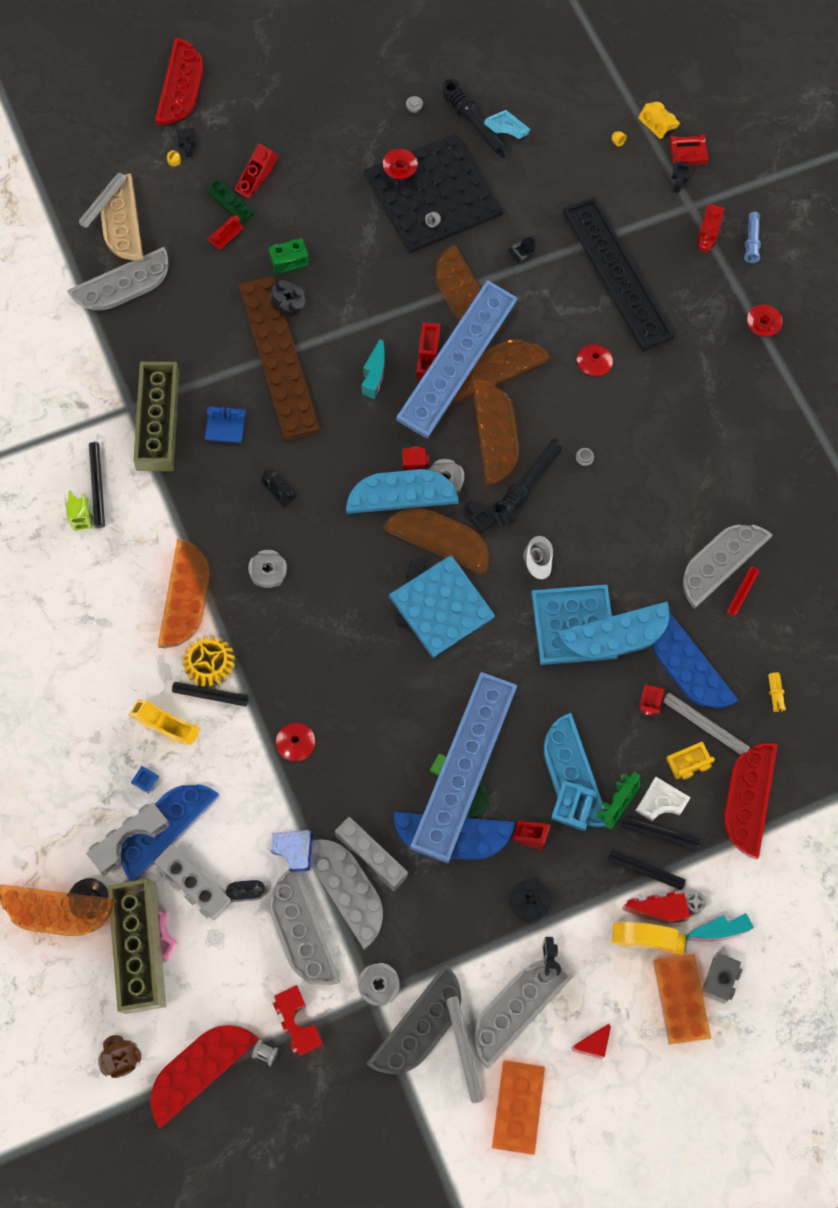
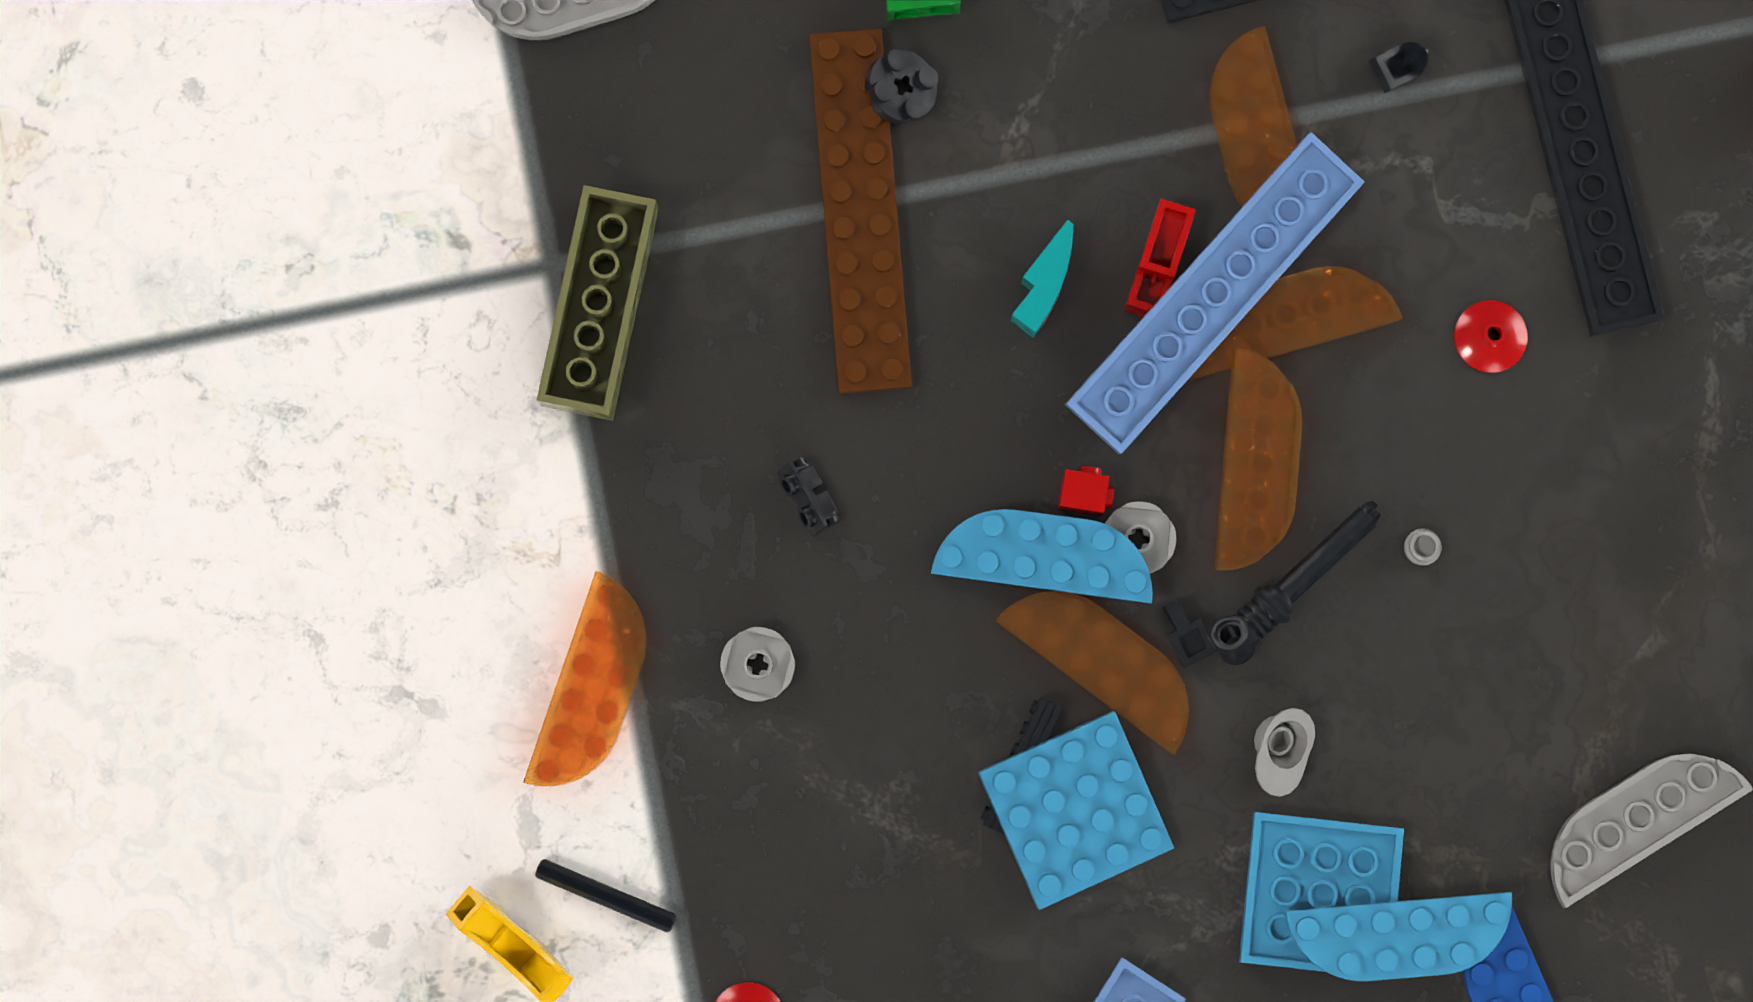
camera: 15 degrees right, 15 degrees up
lime piece [64,490,93,530] -> none
black axle [89,442,105,528] -> none
yellow gear [182,635,235,687] -> none
blue hinge [205,406,246,443] -> none
red axle [727,566,759,616] -> none

